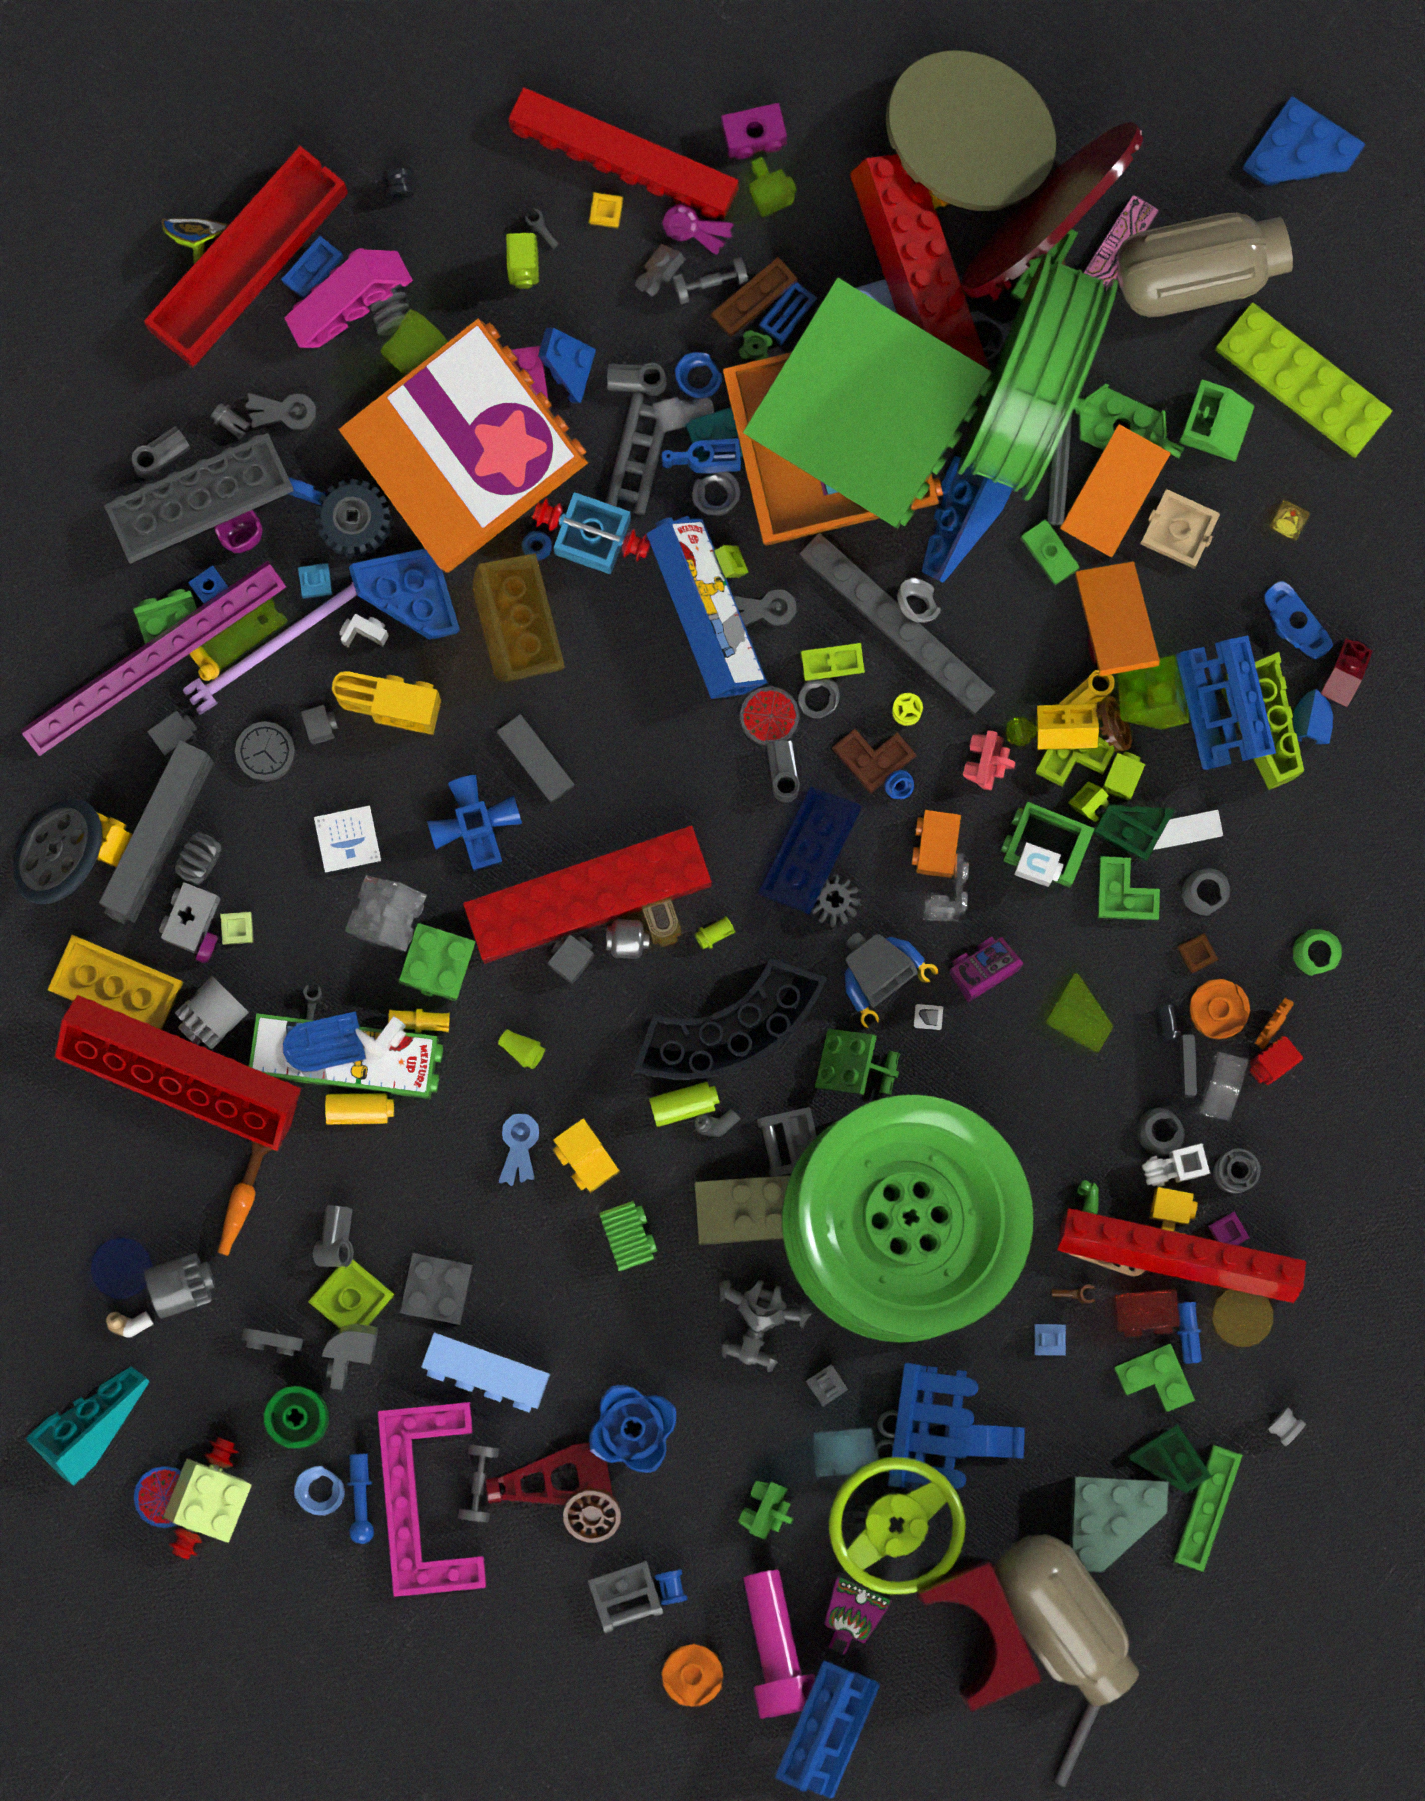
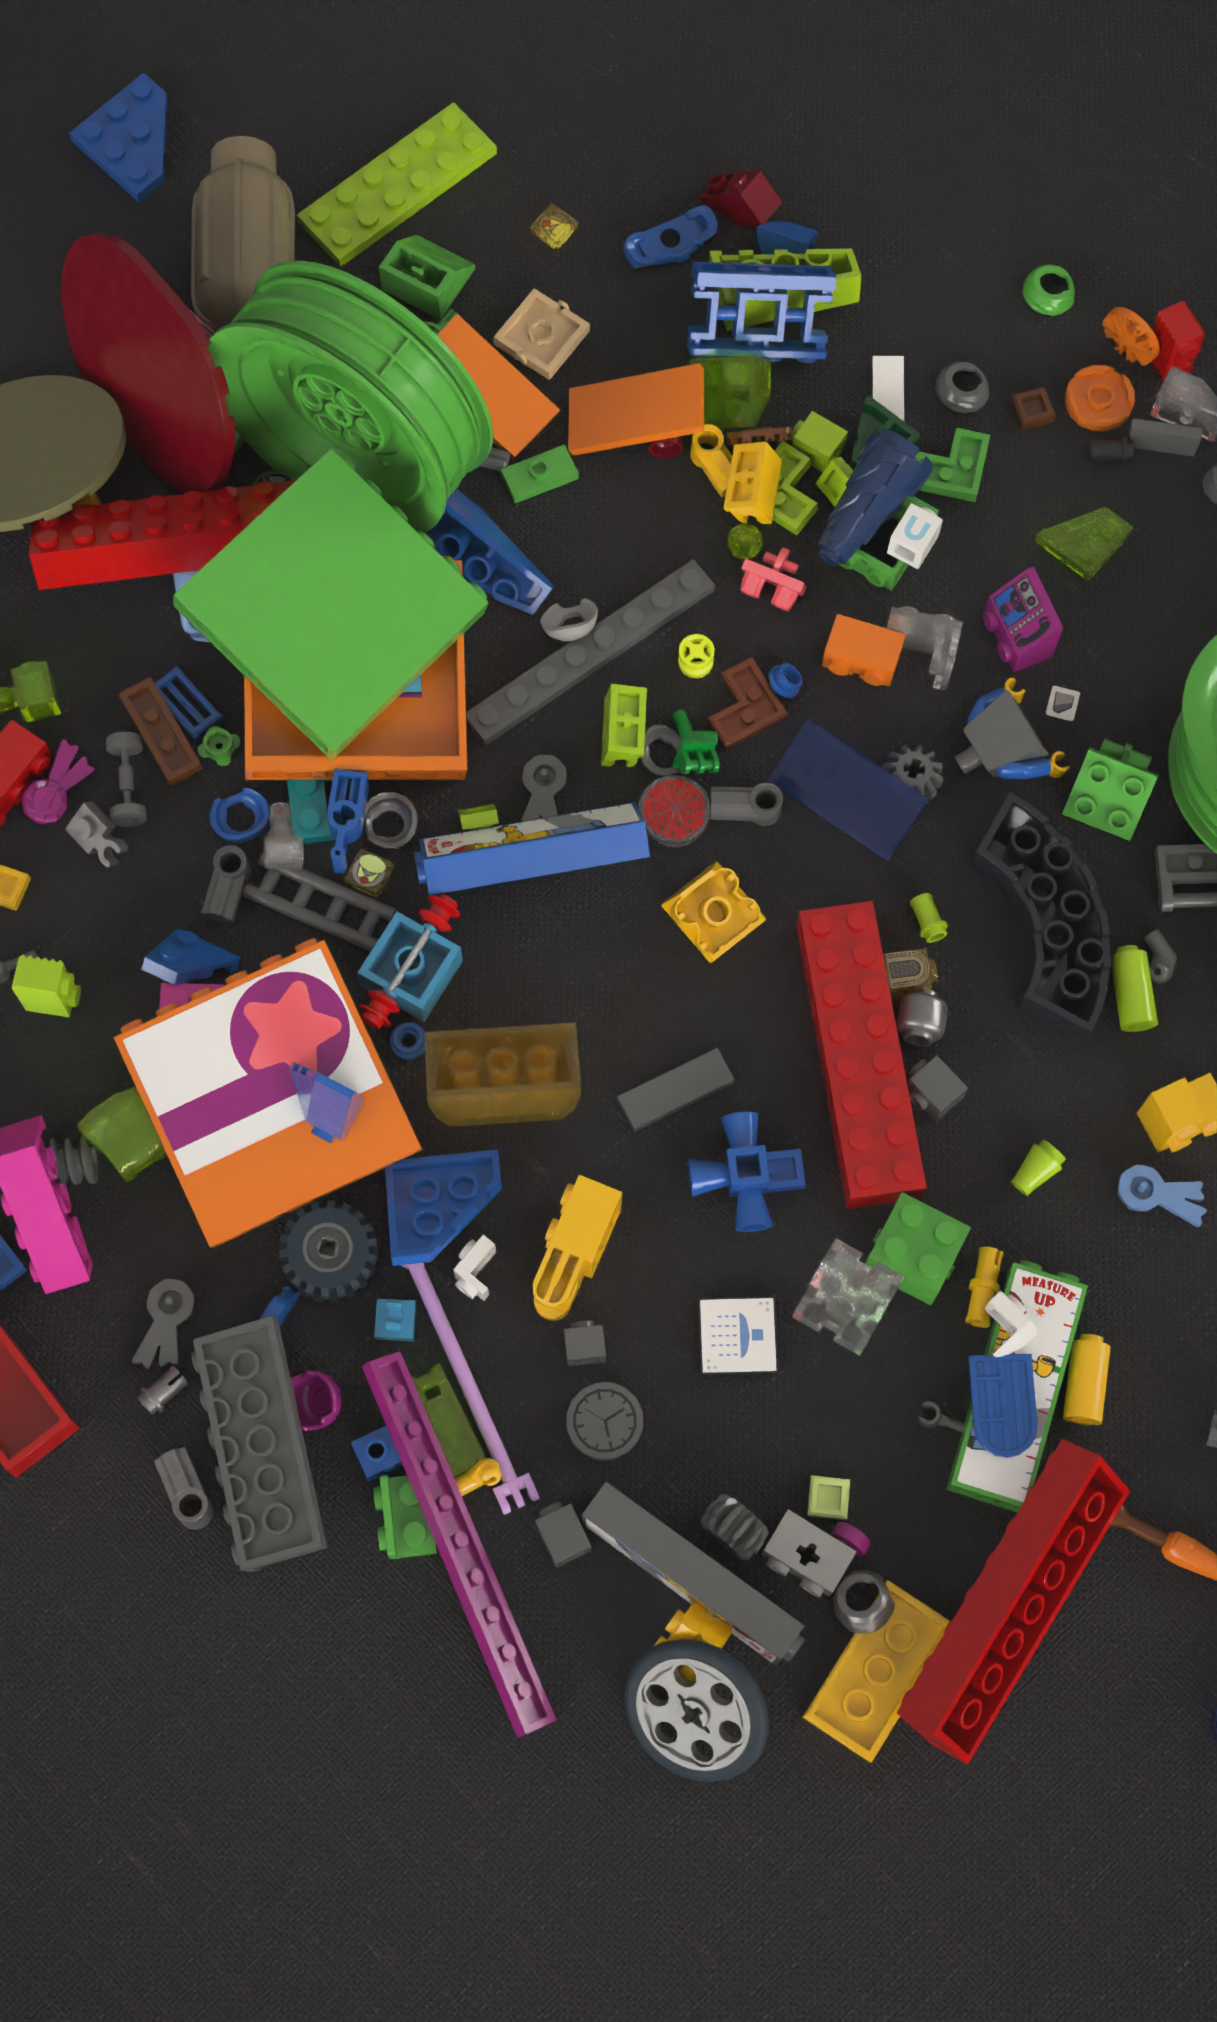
camera: 80 degrees left, 10 degrees down
light grey gear [175,976,249,1049] -> none
none -> blue wedge [289,1062,364,1143]
none -> tile [344,848,394,898]
none -> yellow slope [661,862,766,963]
none -> green arm [672,710,720,774]
none -> dark blue cone [817,428,933,567]
none -> flat silver piece [833,1570,895,1634]

